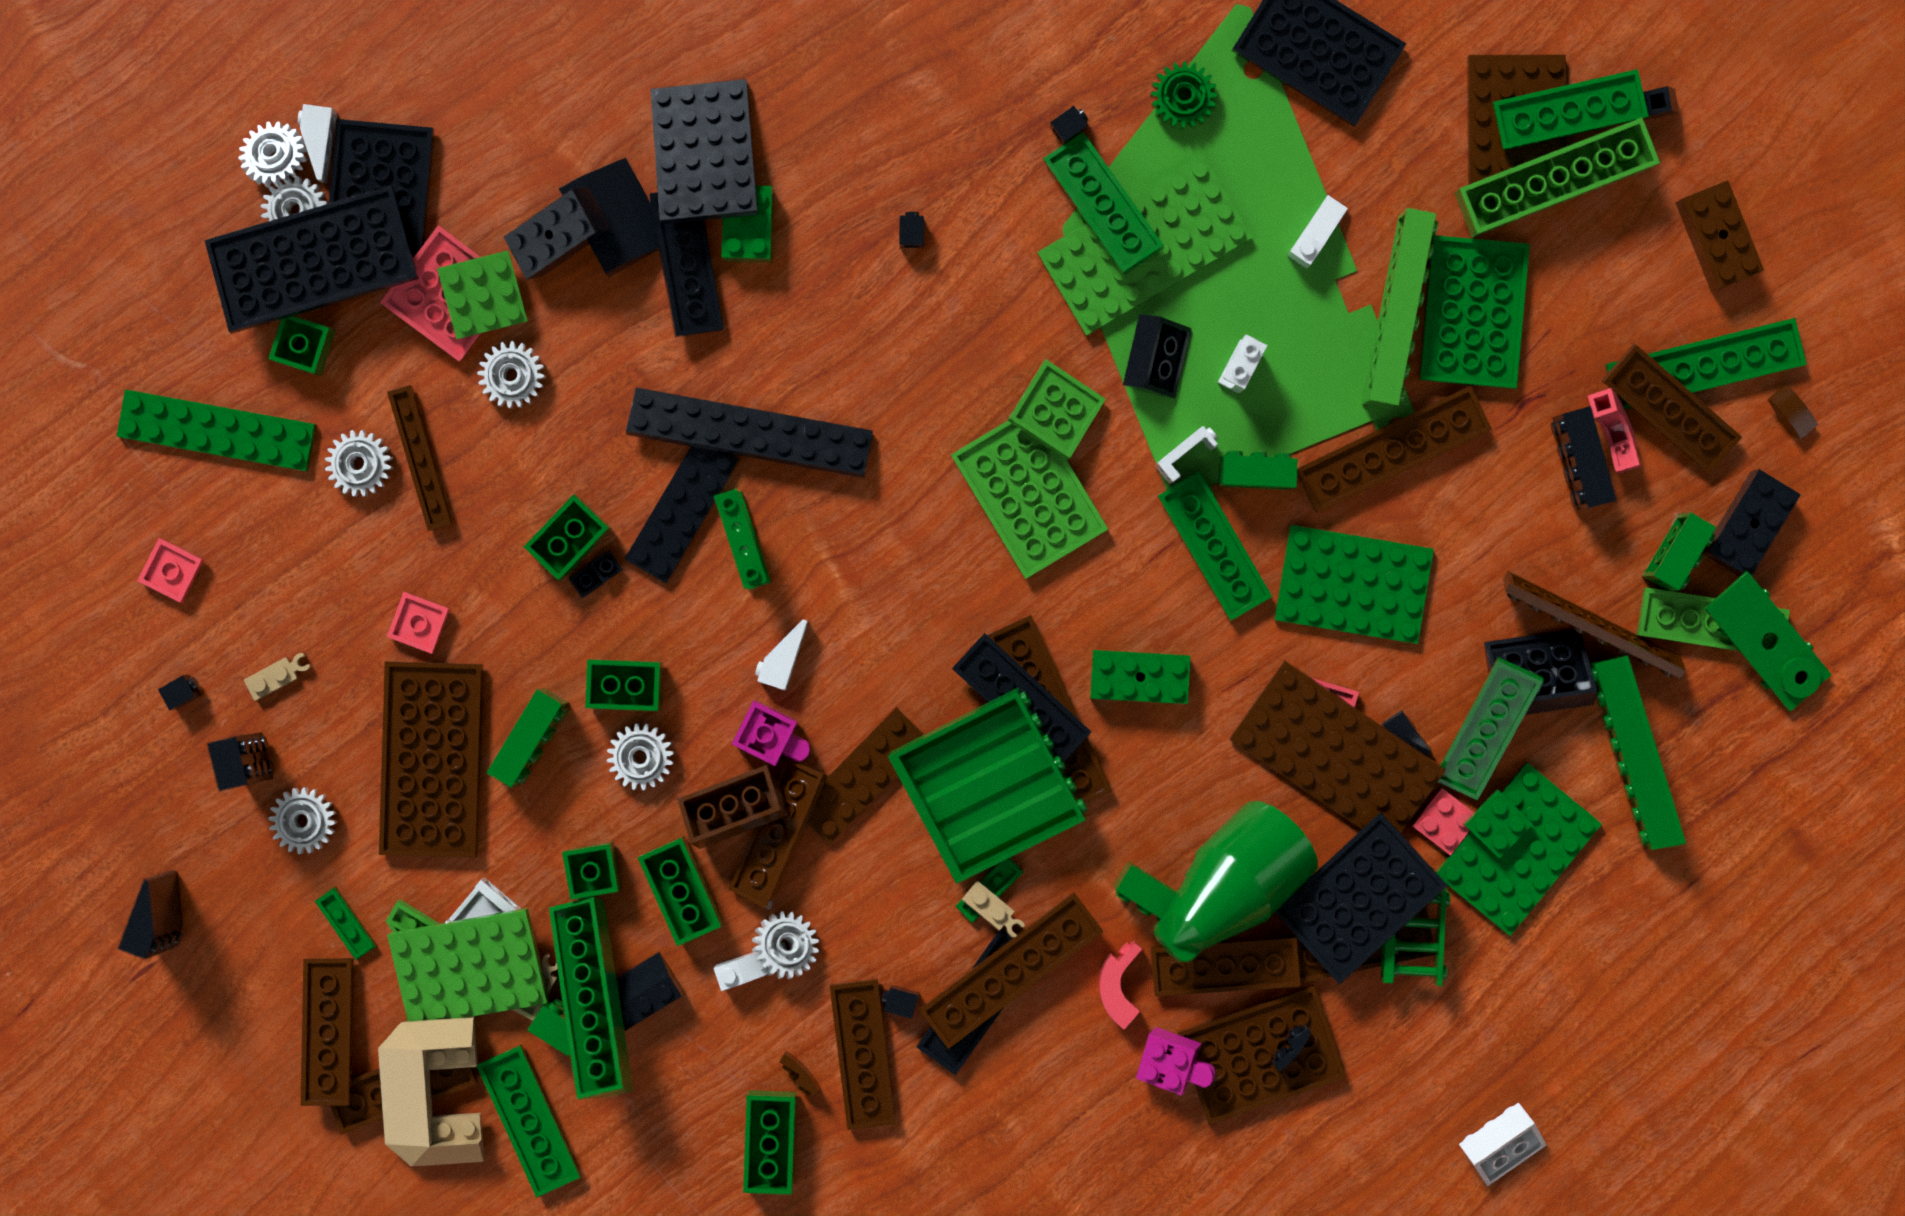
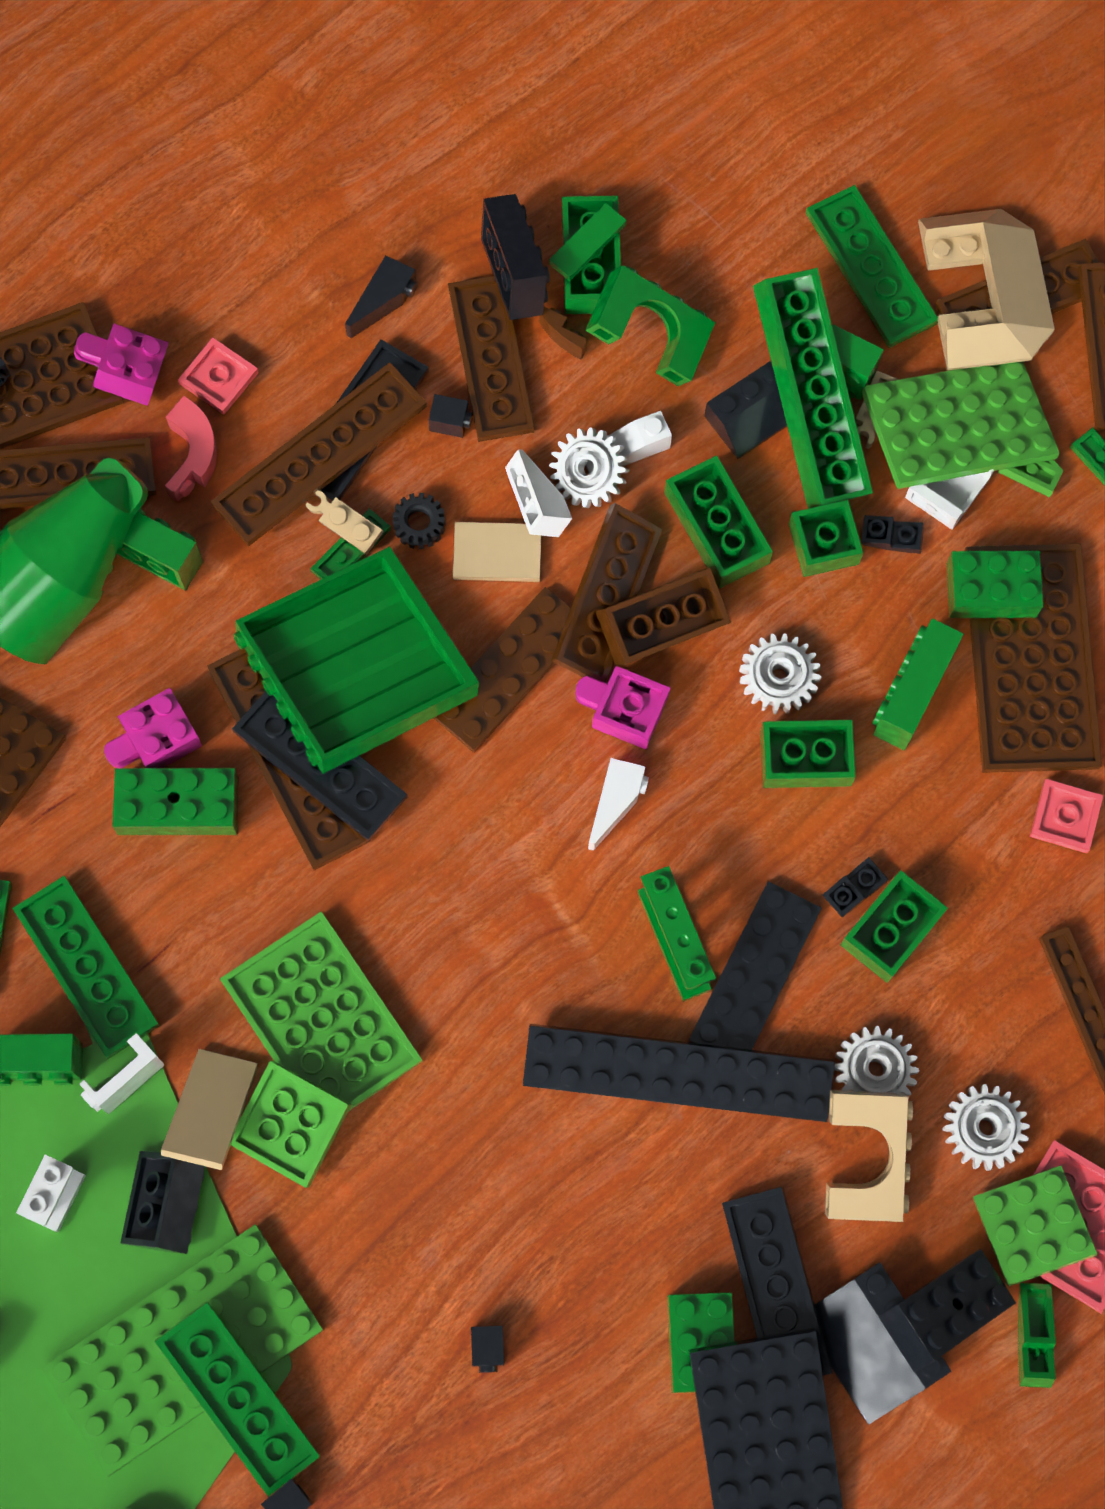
camera: 170 degrees right, 15 degrees down
none -> dark pink brick [104,688,202,768]
none -> tan tile [161,1049,258,1170]
none -> coral plate [178,338,259,415]
none -> black slope [345,255,418,338]
none -> black tyre [393,493,445,549]
none -> tan tile [453,522,541,582]
none -> black brick [481,194,550,320]
none -> white slope [505,449,572,537]
none -> green tile [549,203,627,282]
none -> green arch [585,265,716,387]
none -> tan arch [825,1090,913,1222]
none -> white gear [834,1026,919,1097]
none -> black slope [861,515,924,554]
none -> green brick [946,551,1043,618]
none -> green slope [1018,1283,1056,1388]

